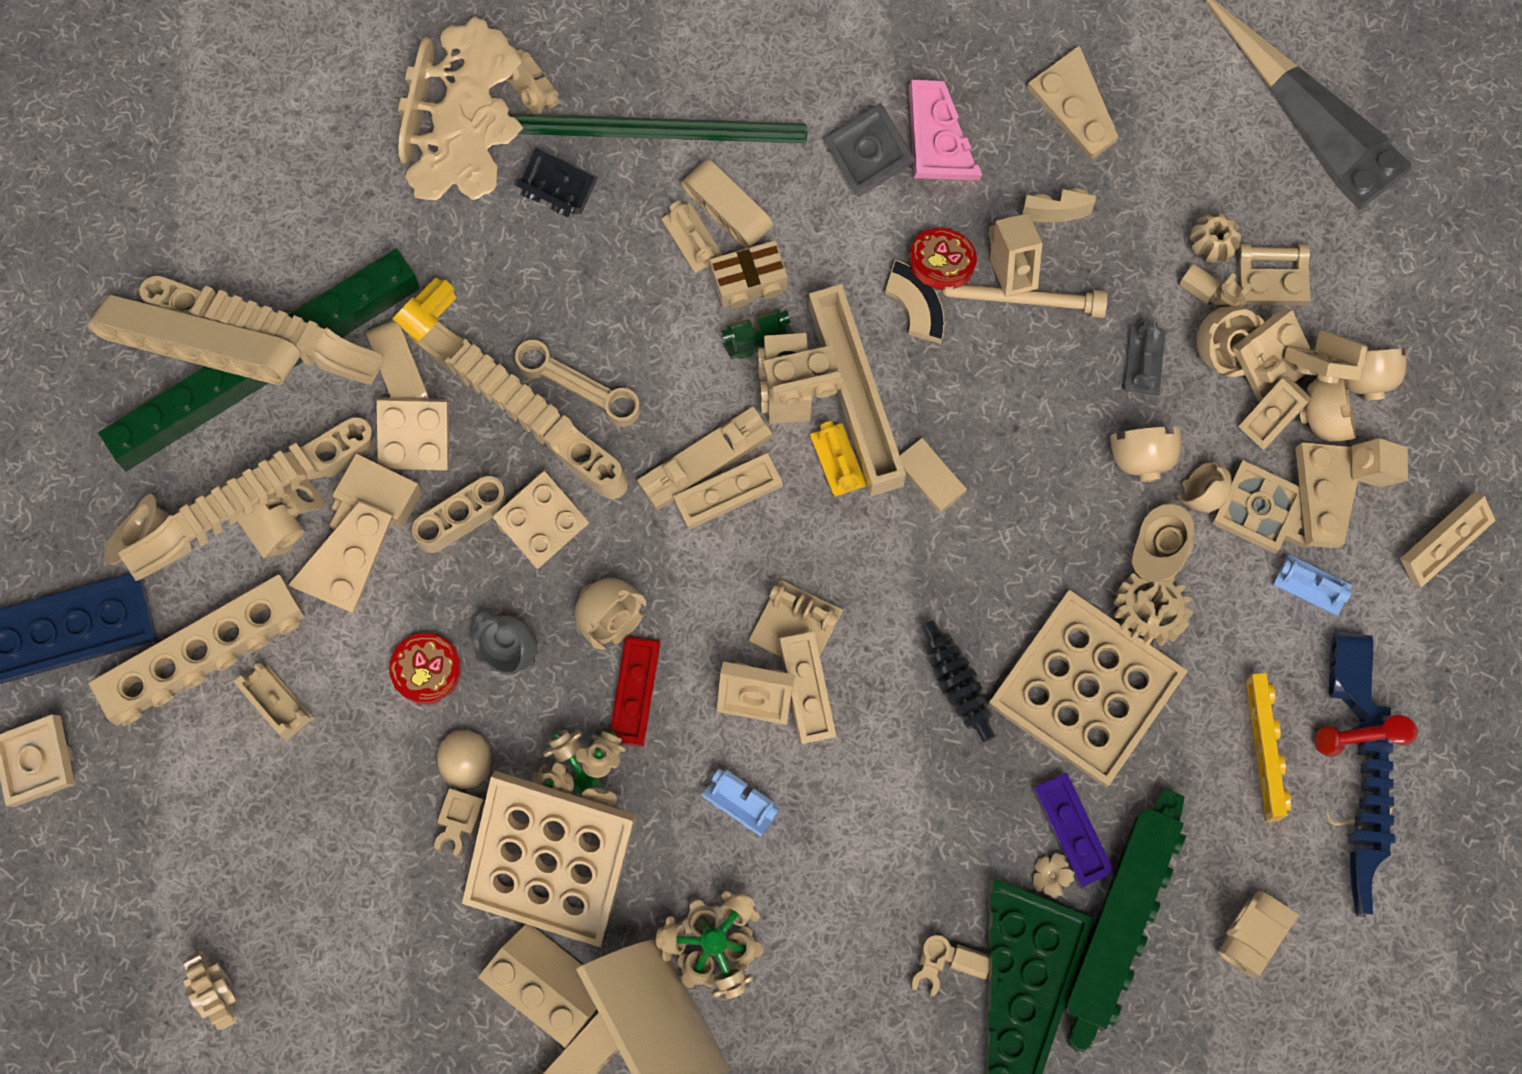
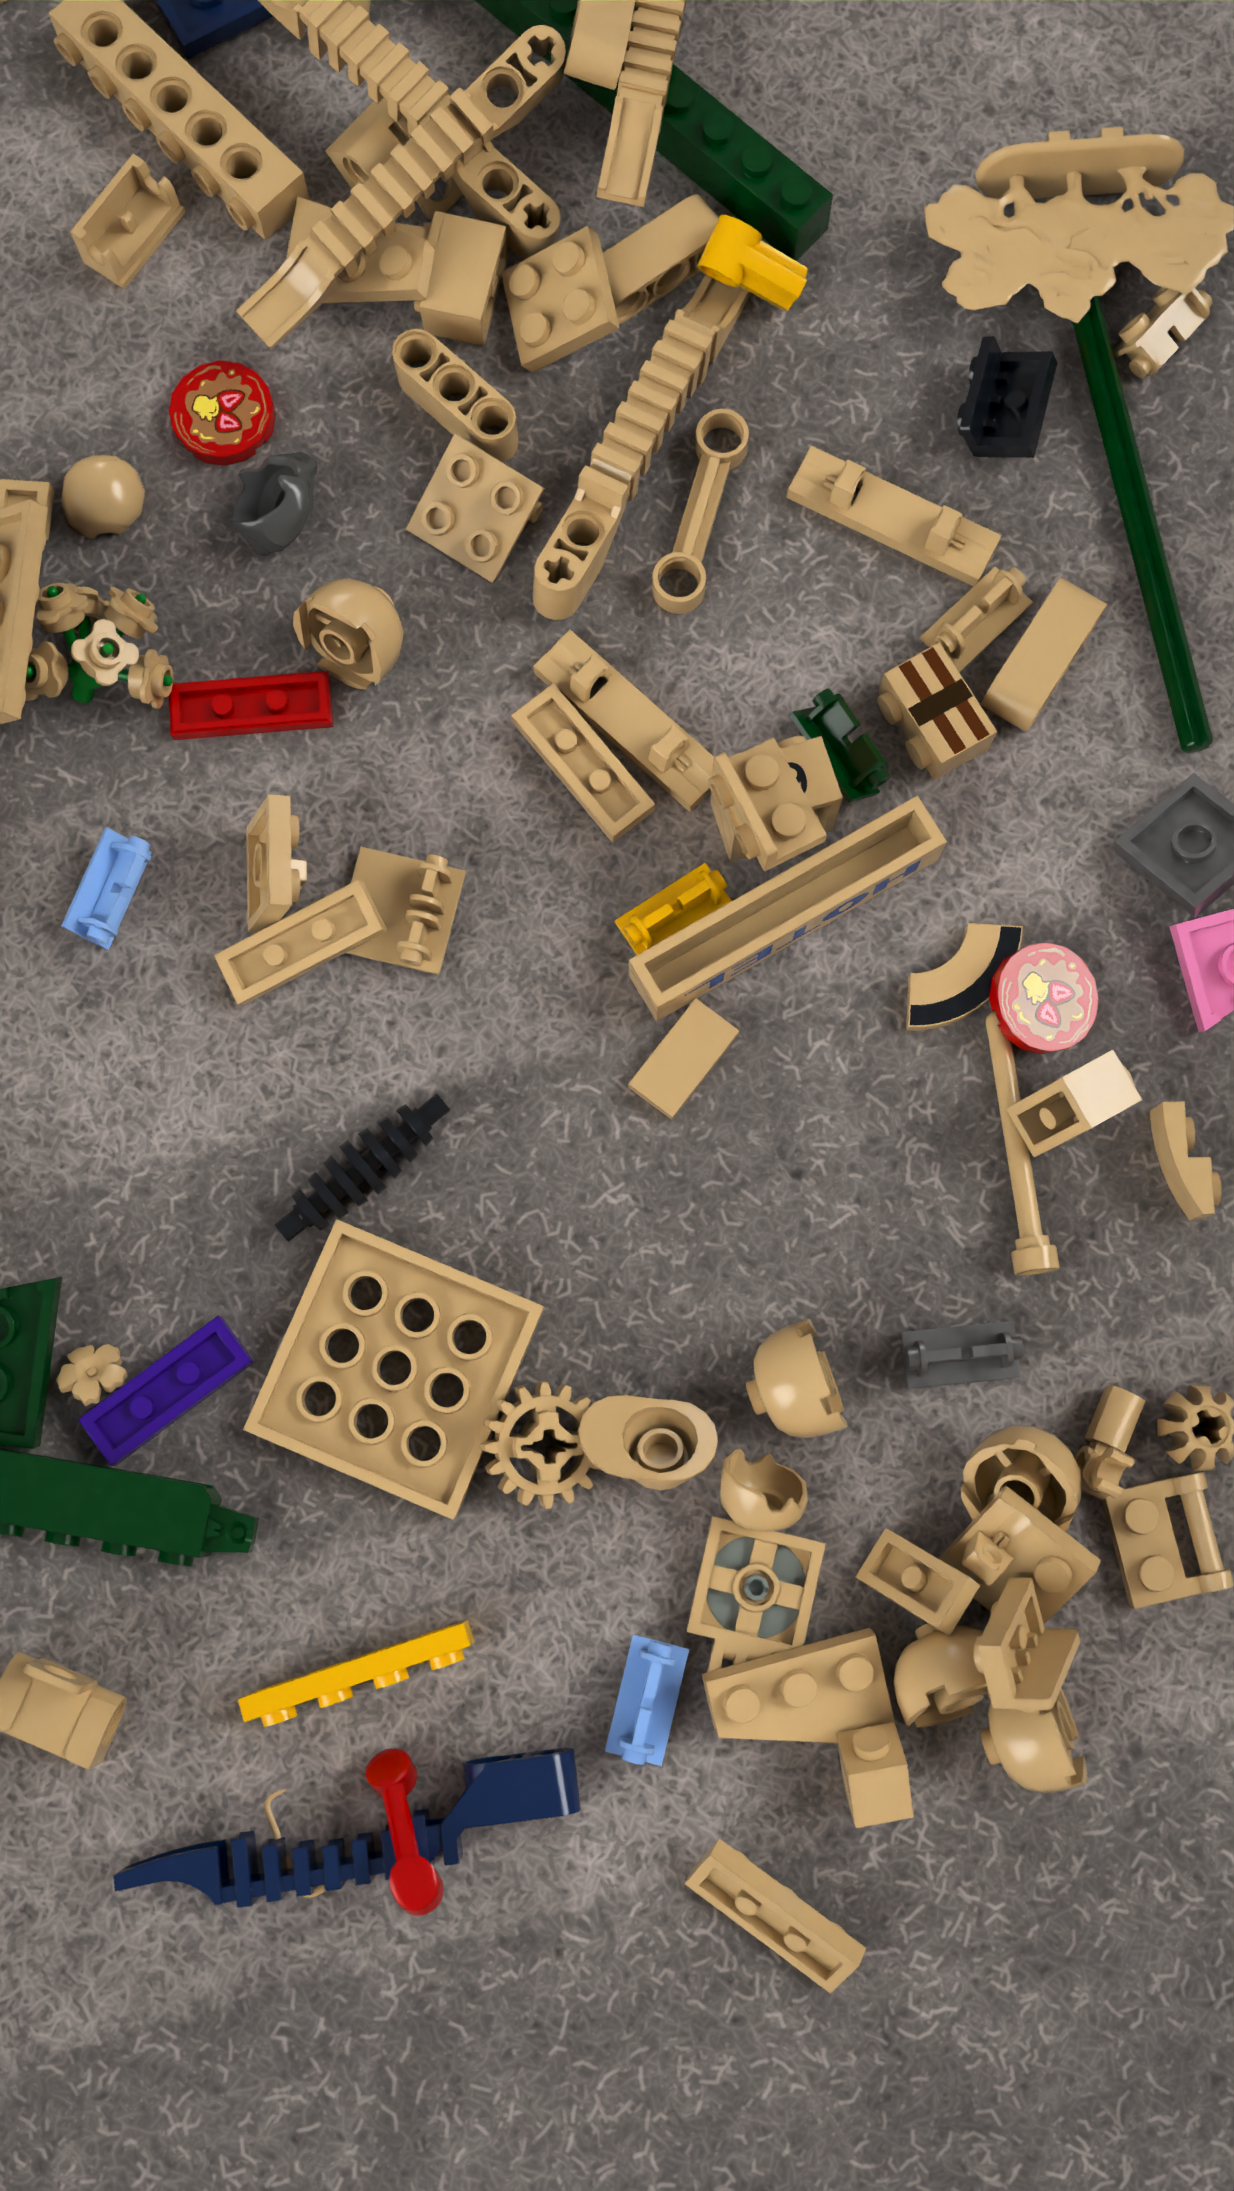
camera: 80 degrees right, 5 degrees up
none -> tan piece [236,25,566,350]
none -> tan hinge [786,446,1002,587]

